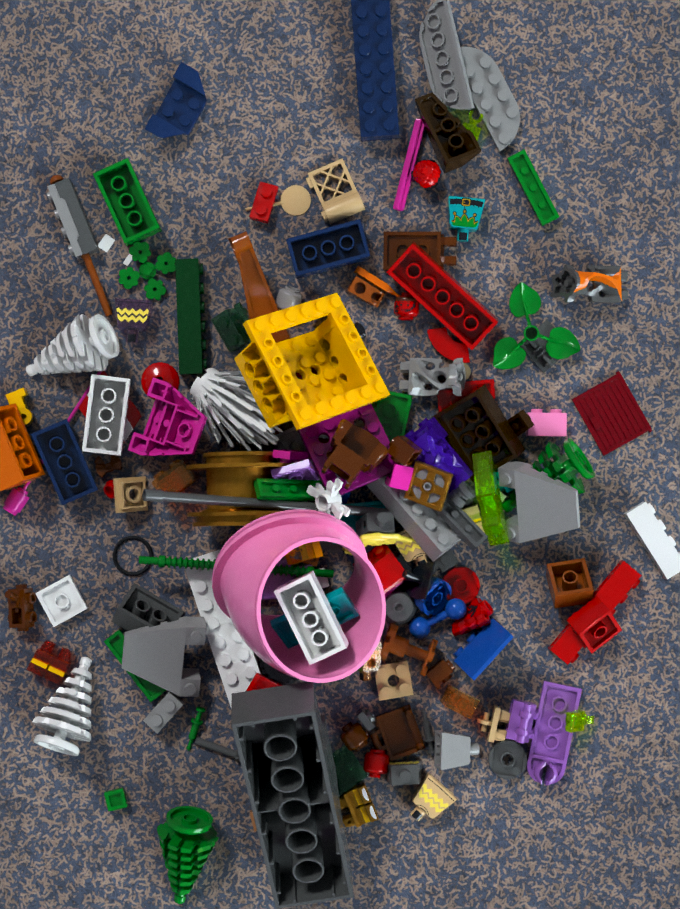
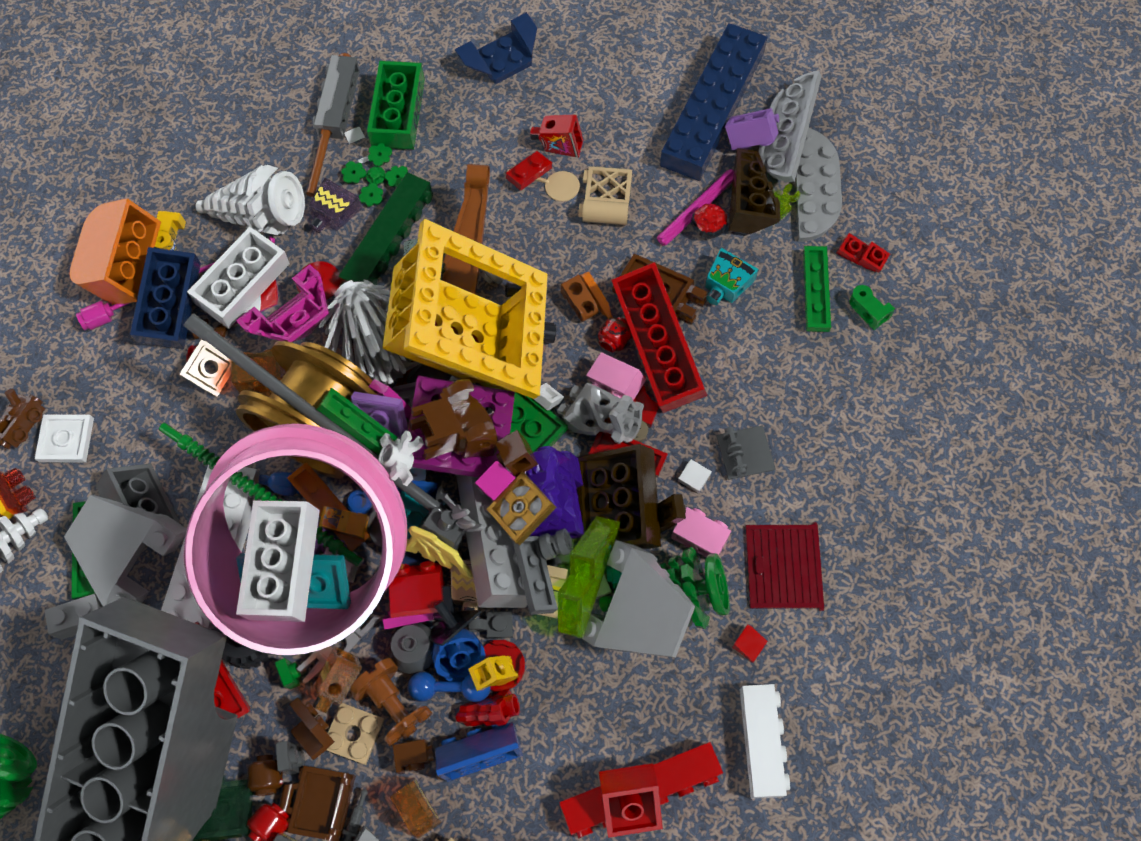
camera: 30 degrees right, 20 degrees down
black tyre [113,536,153,576] -> none
dark blue brick [286,219,370,279] -> none
green plant [493,282,580,369] -> none
dark orange brick [546,558,594,609] -> none
dark grey hips [550,264,628,304] -> none
none -> reddish brown bracket [289,697,335,760]
none -> light grey piece [436,486,485,532]
none -> yellow leg [469,656,519,691]
none -> red torso [530,114,584,158]
none -> white tile [534,383,564,410]
none -> bright pink brick [586,352,646,400]
none -> white tile [678,459,712,494]
none -> medium lavender brick [725,108,779,150]
none -> red slope [732,624,768,663]
none -> red slope [836,233,890,273]
none -> green leg [849,285,895,330]

